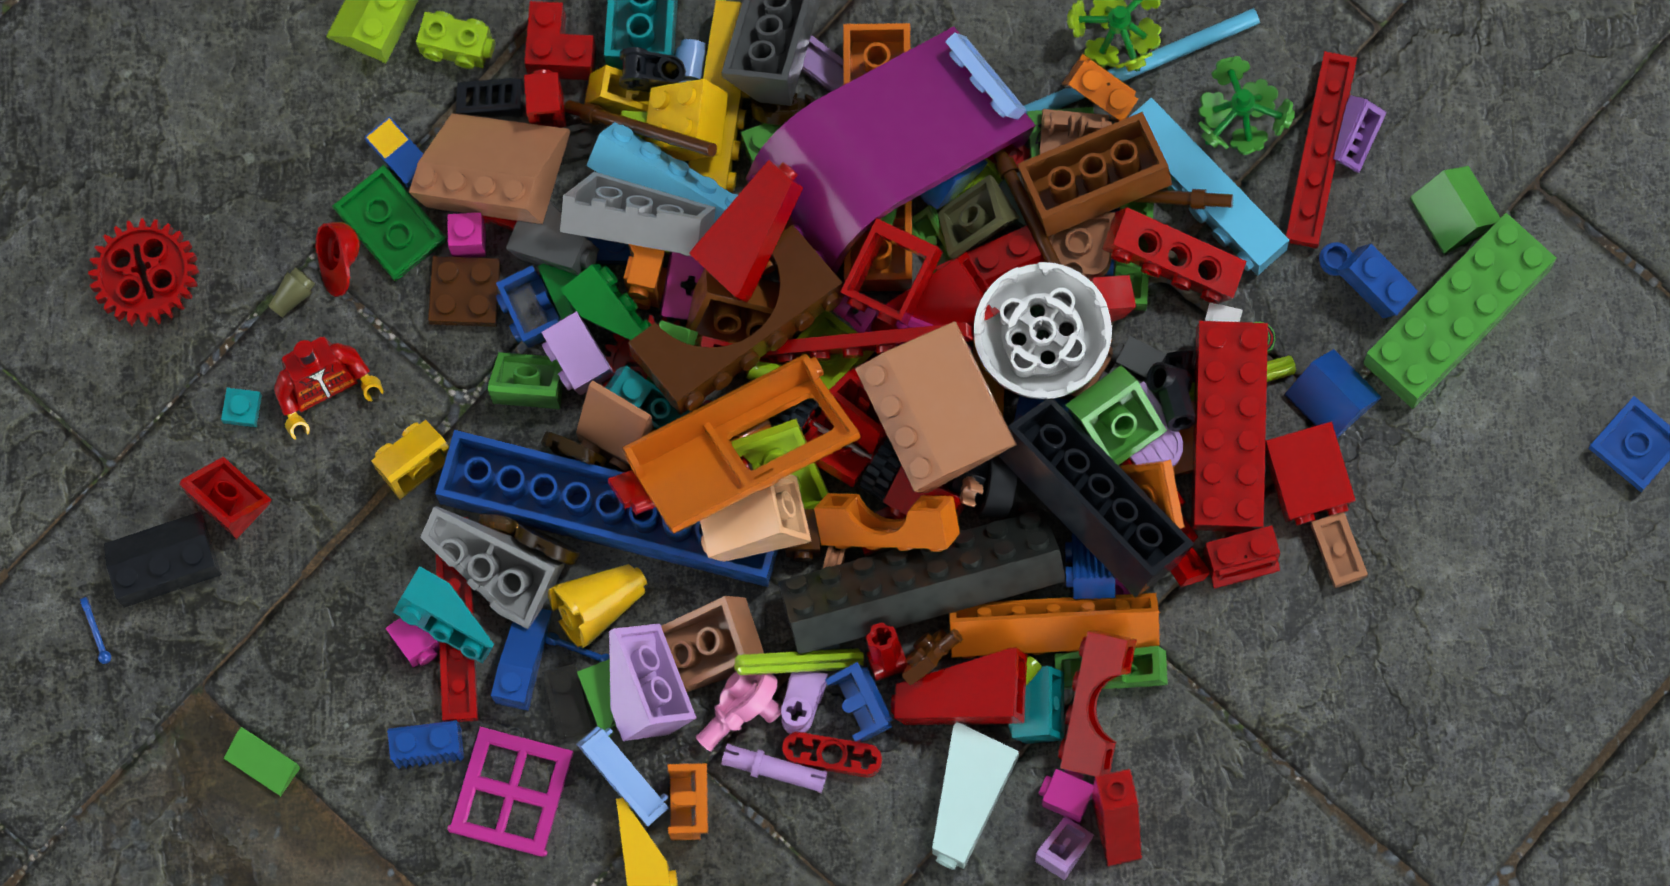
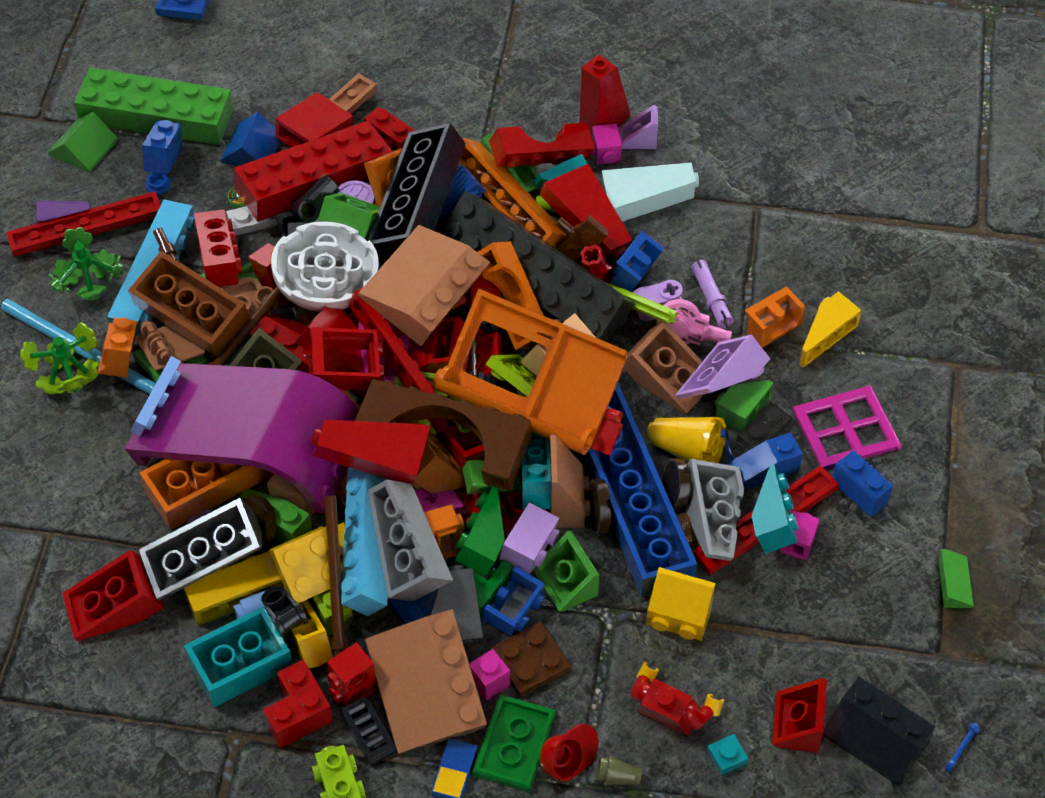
camera: 130 degrees left, 20 degrees down
light blue container [576,726,669,826] -> none
red beam [782,732,882,778] -> none

